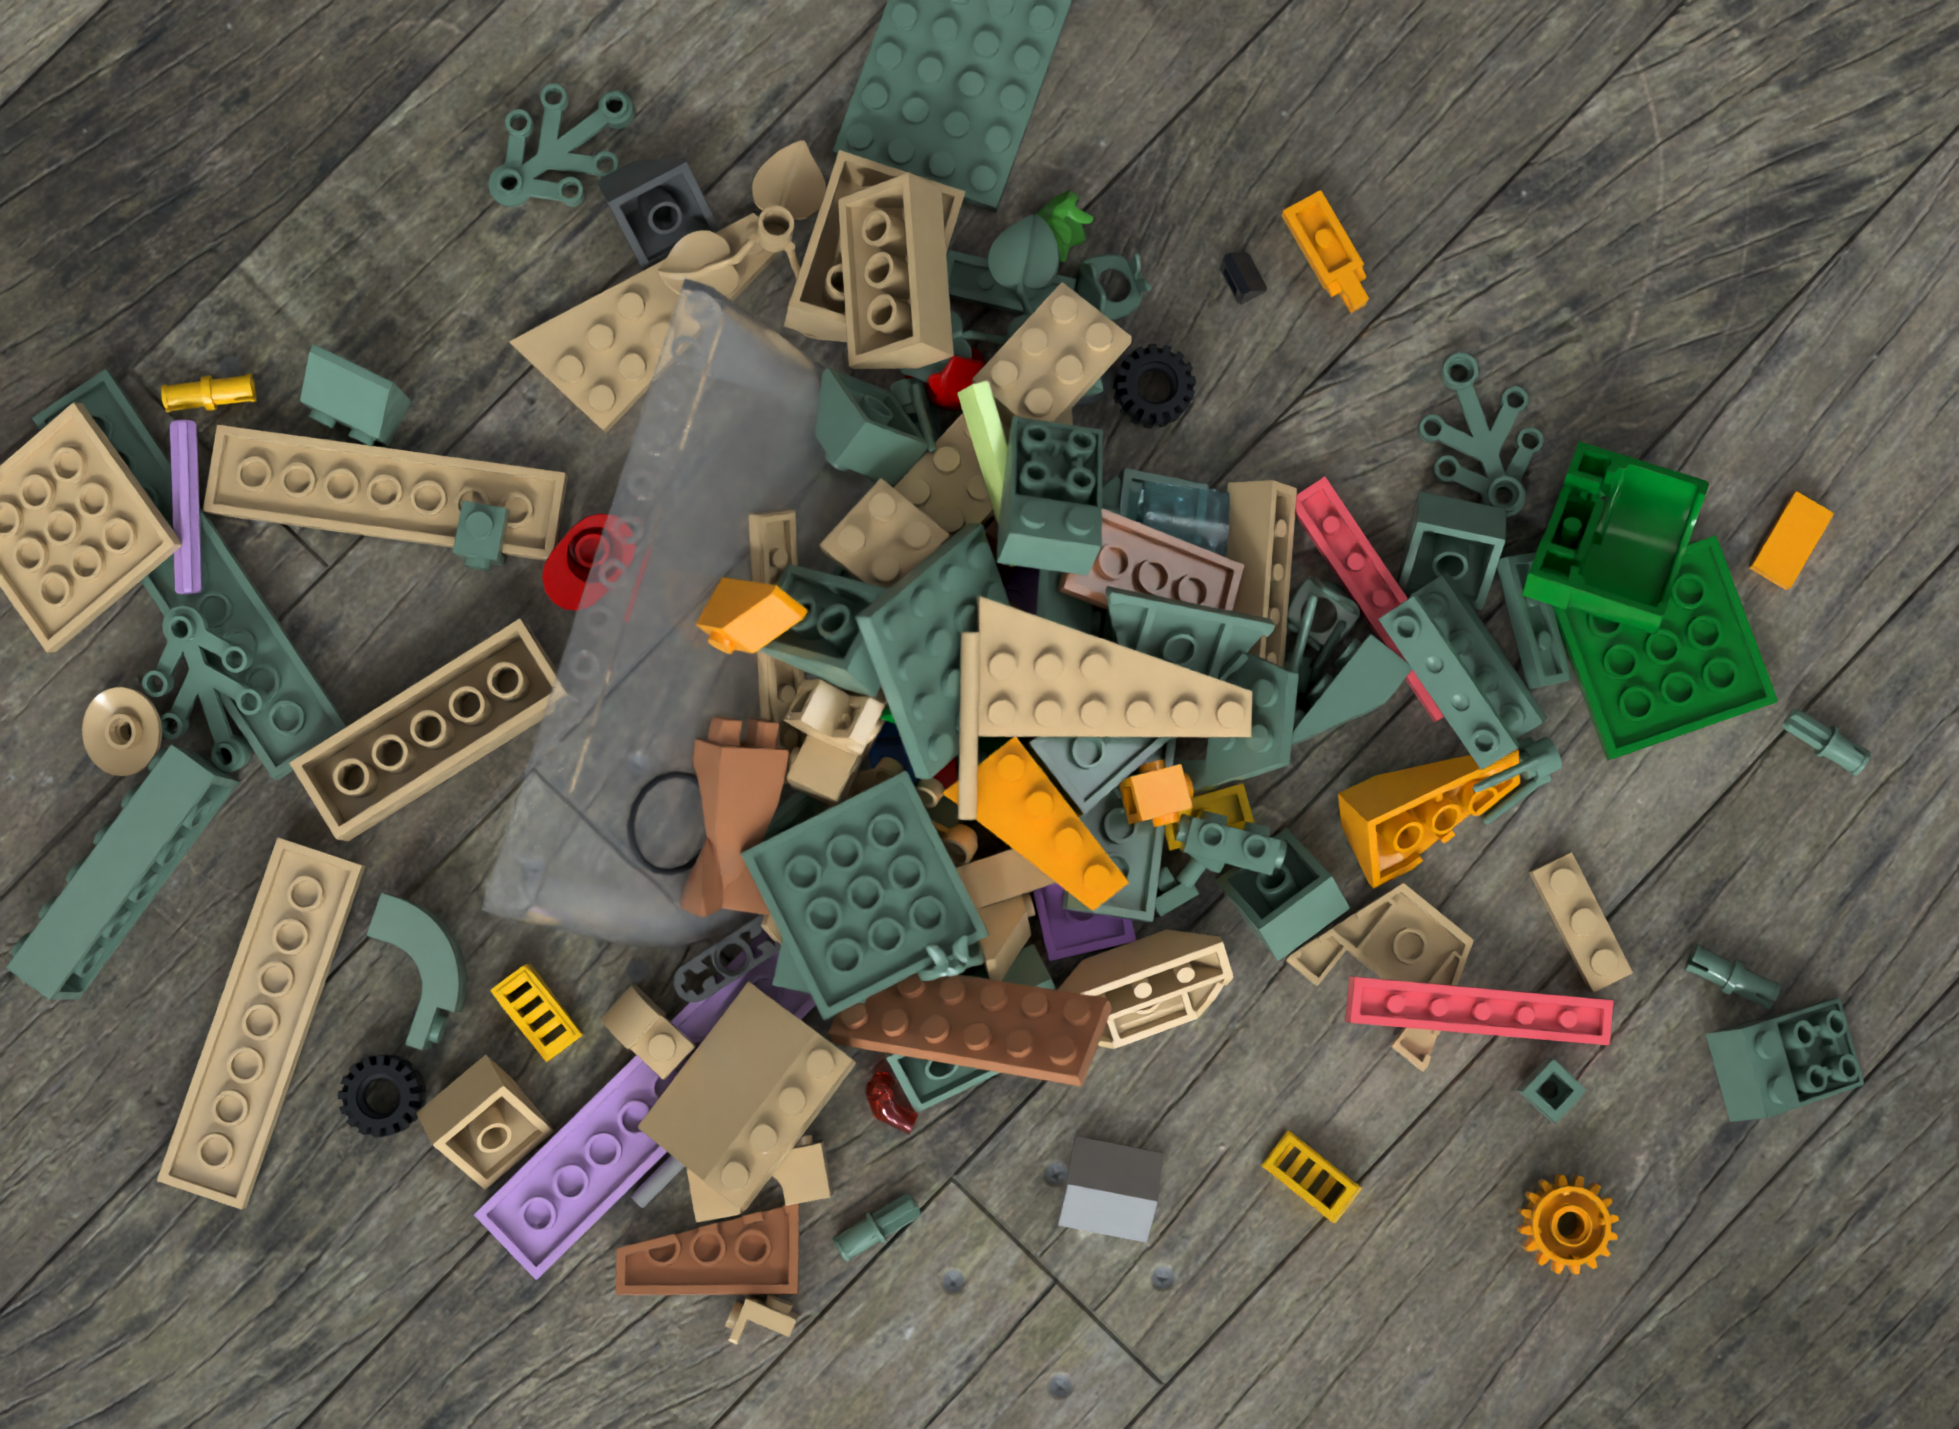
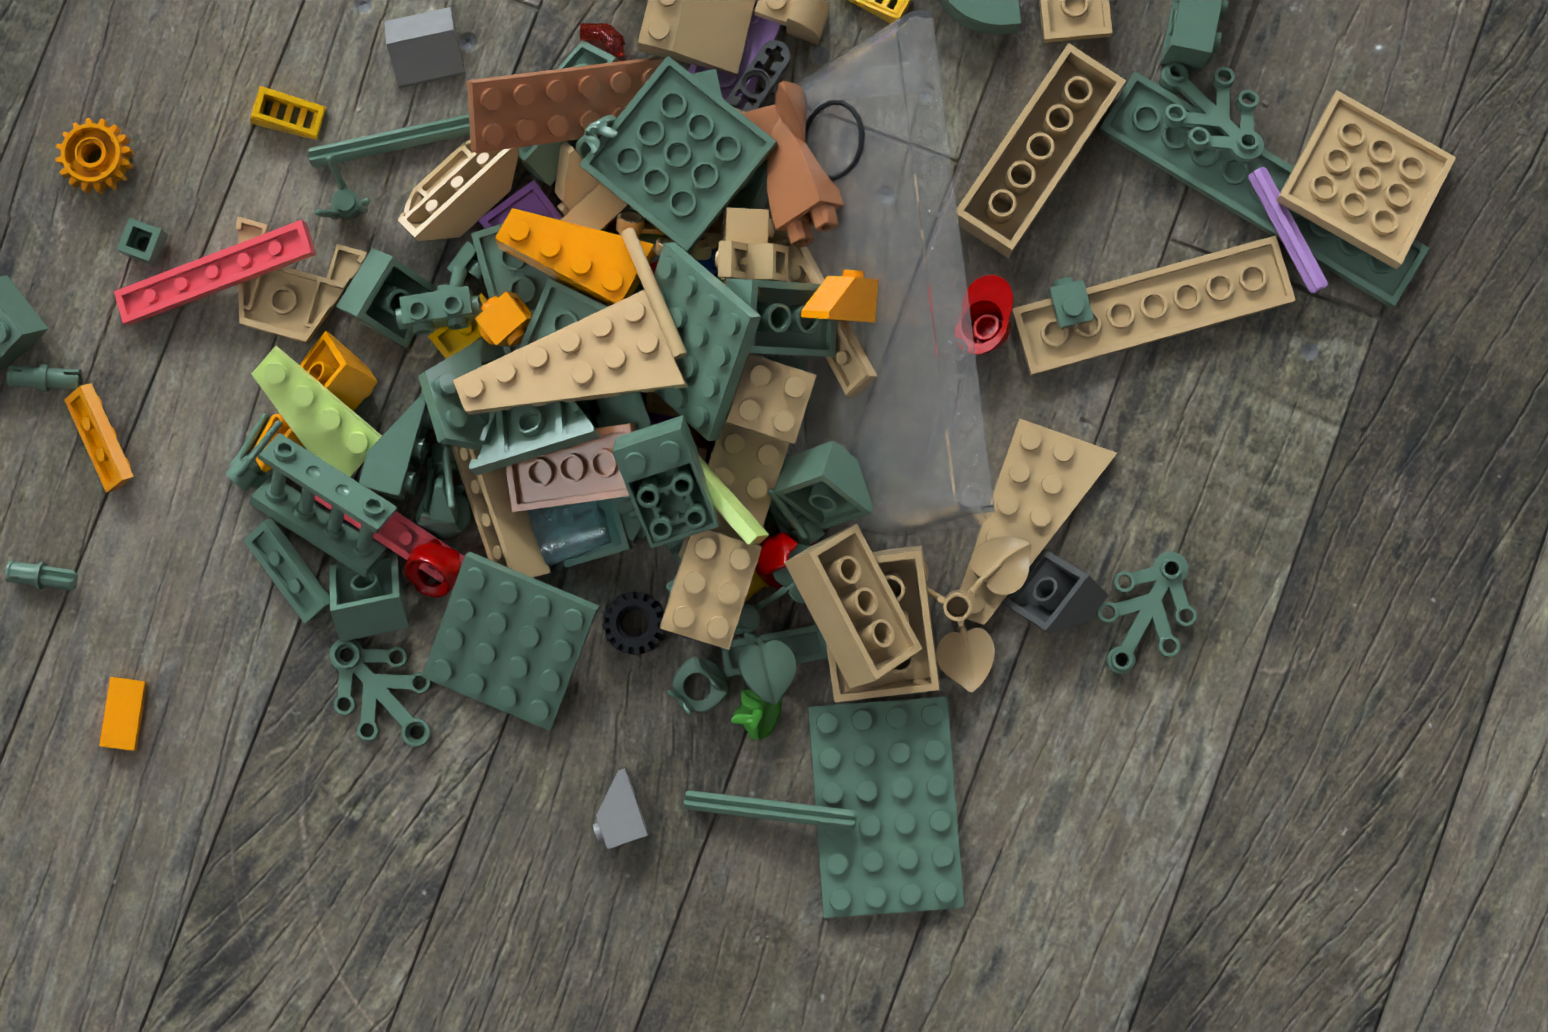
camera: 150 degrees right, 0 degrees up
tan dish [82,687,162,776] -> none
yellow pin [161,373,257,413] -> none
sand green slope [300,344,412,447] -> none
black slope [1220,253,1267,305] -> none
light orange hinge [1281,190,1369,313] -> none
green piece [1522,441,1709,634] -> none
tan plate [1529,852,1633,993] -> none
green plate [1552,535,1778,761] -> none
none -> light orange plate [64,383,134,493]
none -> yellowish green wing [251,346,382,477]
none -> sand green axle [308,114,470,168]
none -> sand green plant [315,155,370,220]
none -> red piece [404,539,460,598]
none -> sand green plate [422,551,599,731]
none -> sand green slope [429,474,460,523]
none -> light grey slope [593,768,649,849]
none -> sand green axle [684,790,857,830]

